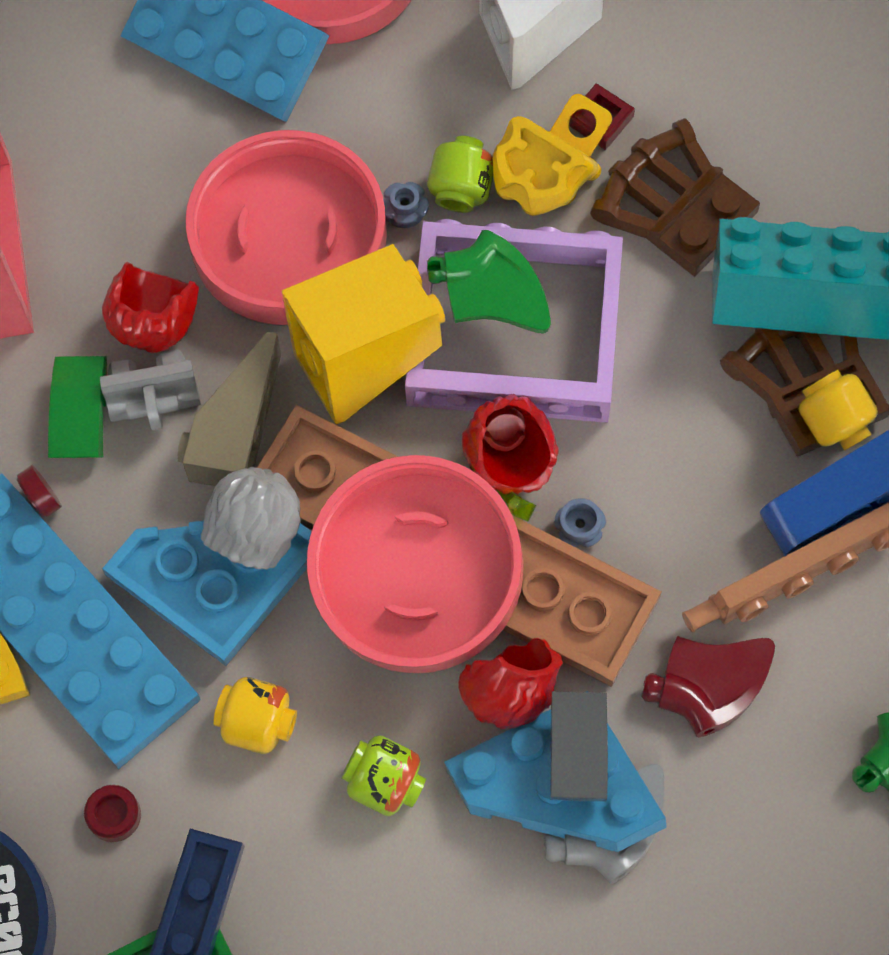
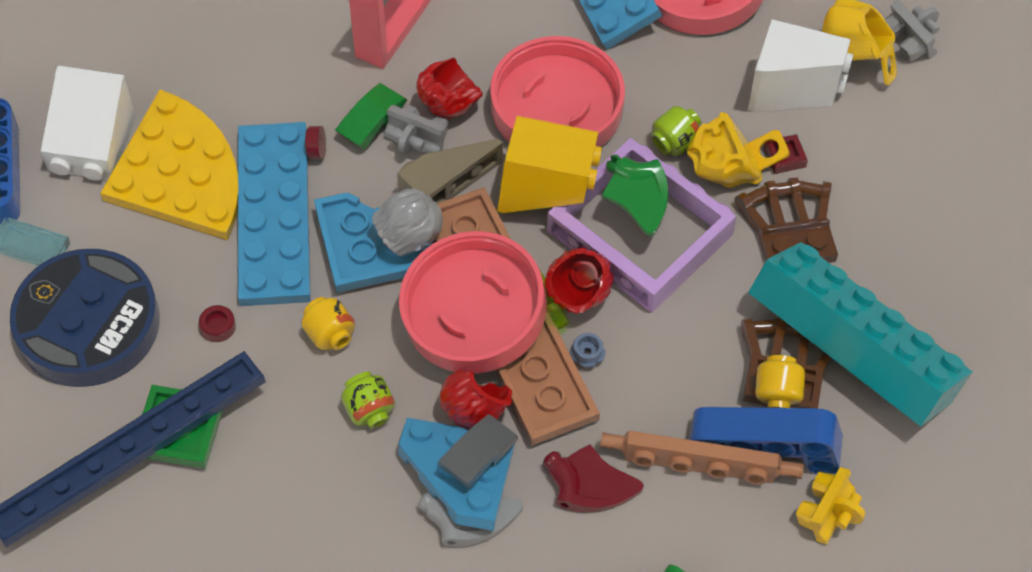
camera: 35 degrees right, 10 degrees down
sand blue plate [384,182,429,228] -> none

